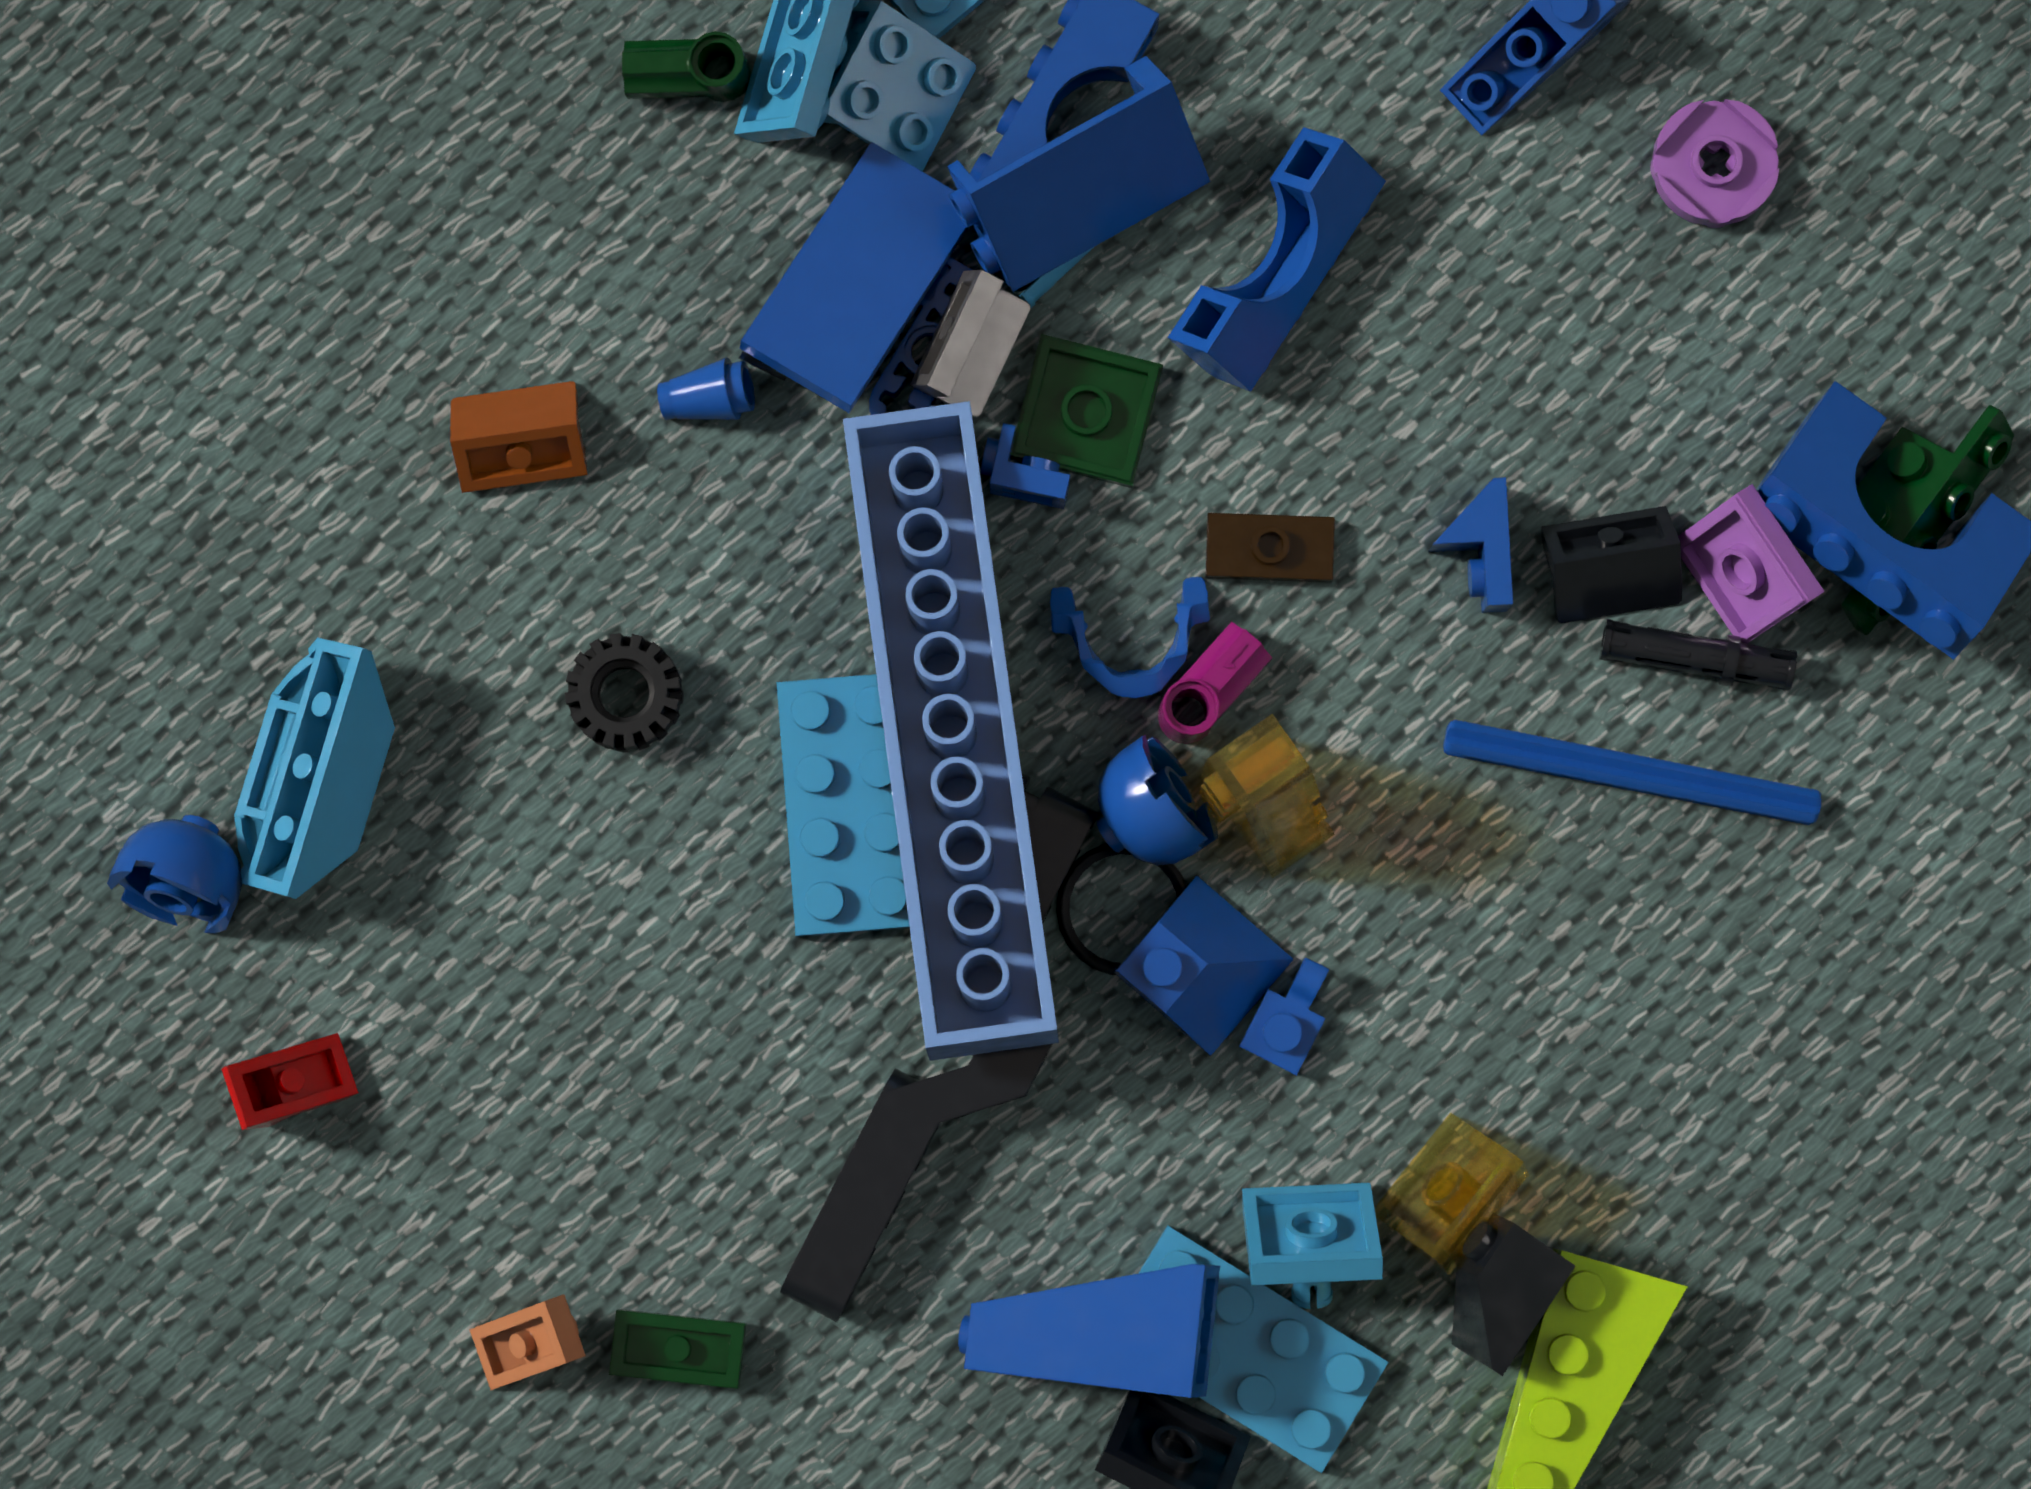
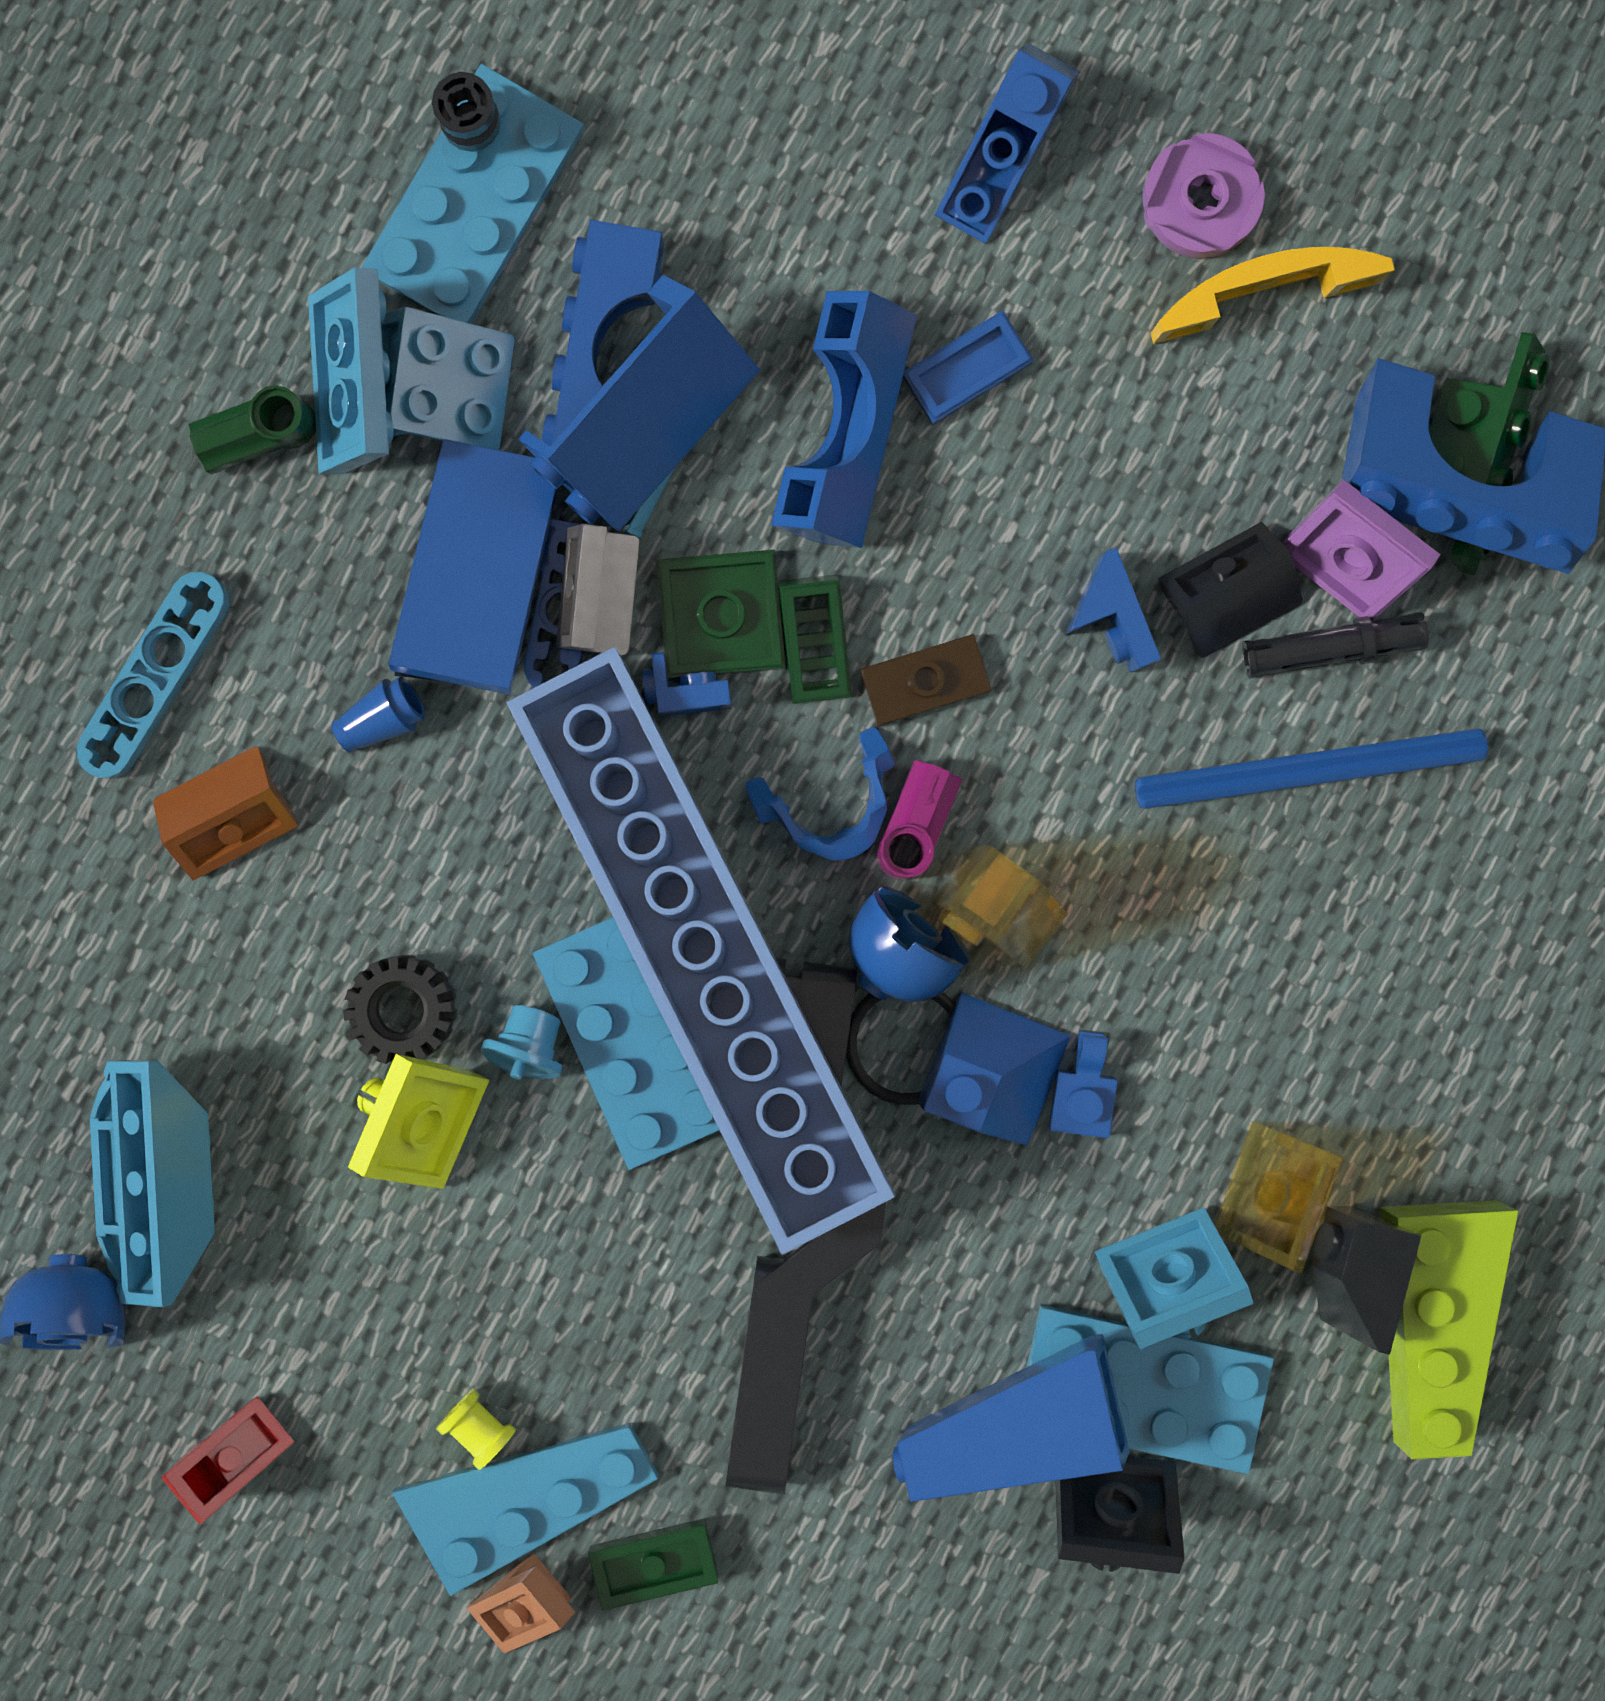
camera: 20 degrees left, 5 degrees up
none -> dark azure beam [76,572,230,778]
none -> neon yellow tile [348,1054,490,1189]
none -> dark azure wing [392,1423,659,1596]
none -> neon yellow bush [436,1388,516,1470]
none -> dark azure piece [481,1005,563,1080]
none -> dark green slope [778,574,852,704]
none -> blue tile [902,310,1034,426]
none -> yellow slope [1151,247,1395,344]

